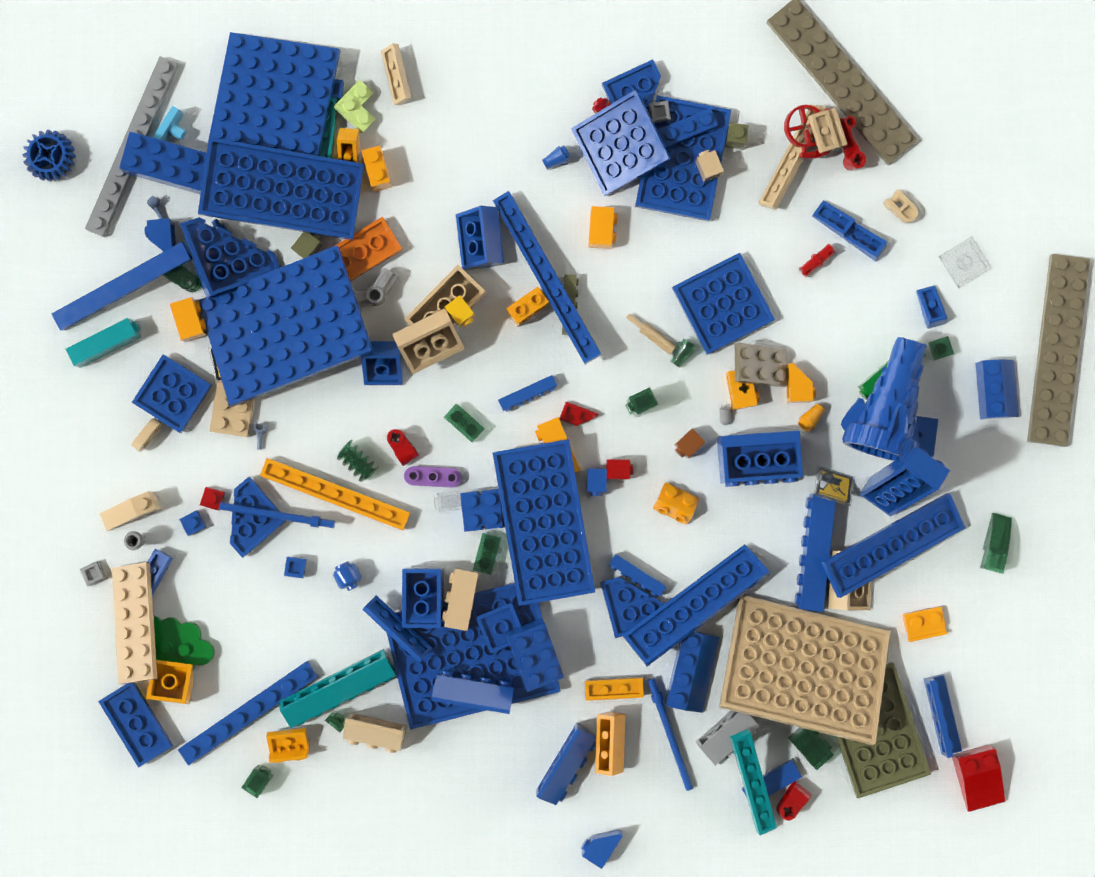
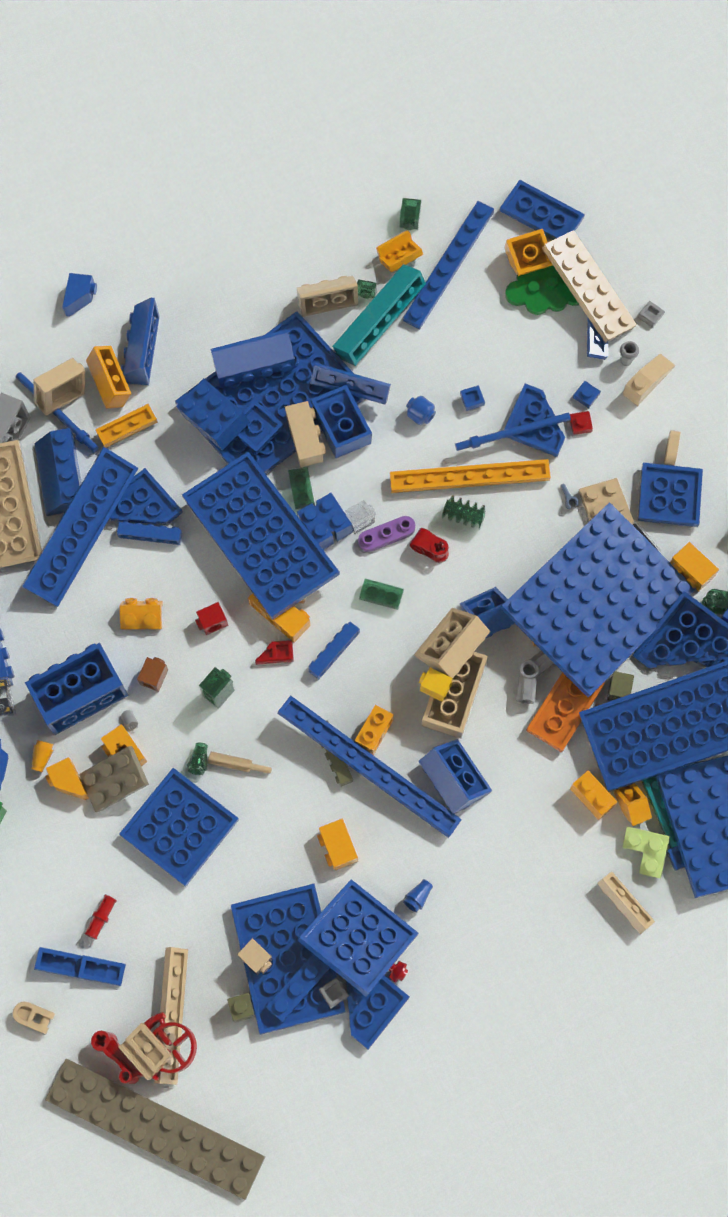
camera: 160 degrees right, 15 degrees down
blue brick [586,469,607,496] -> none
none -> tan window [33,358,85,416]

